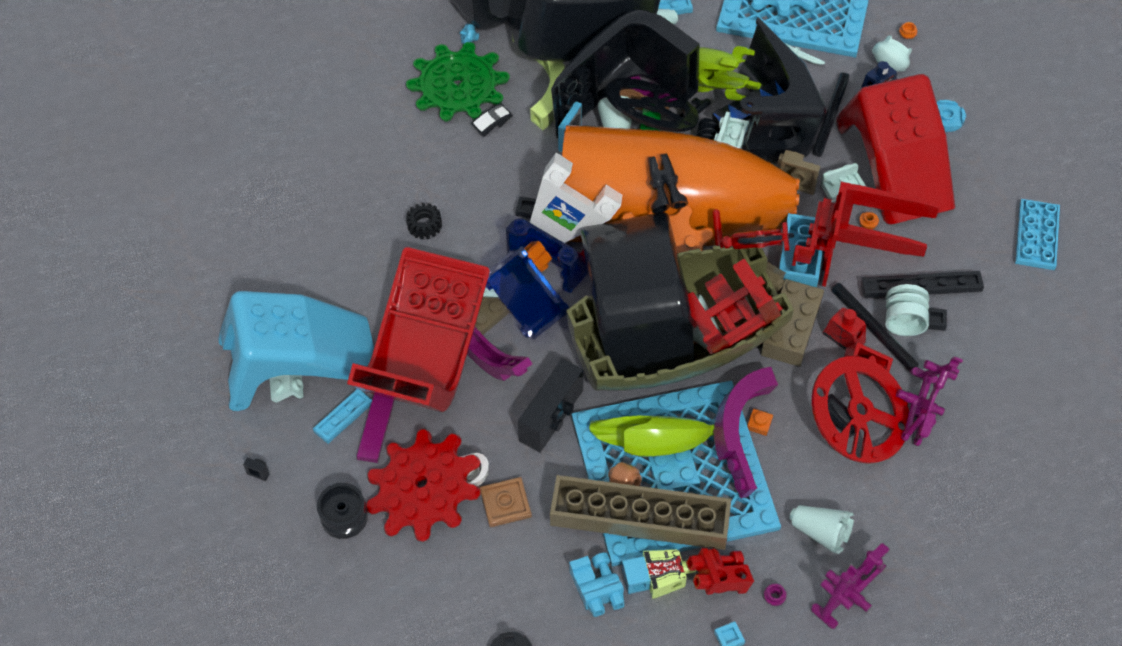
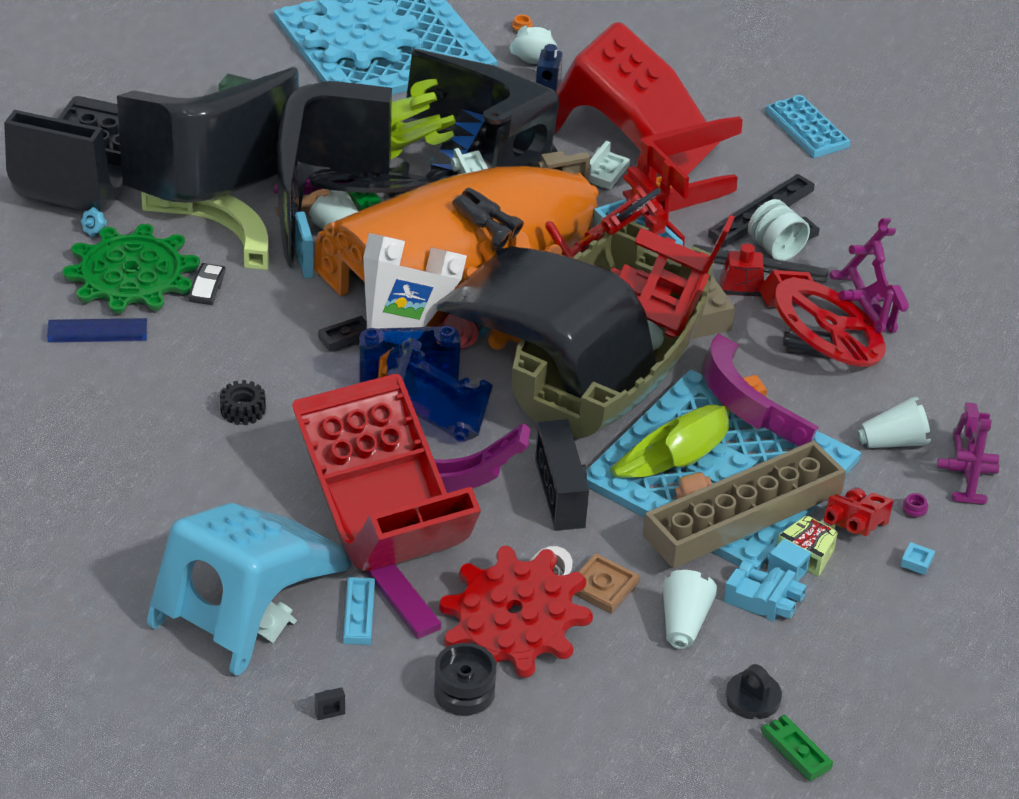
camera: 45 degrees left, 15 degrees down
none -> clear blue tile [47,318,148,342]
none -> light aqua cone [663,570,717,649]

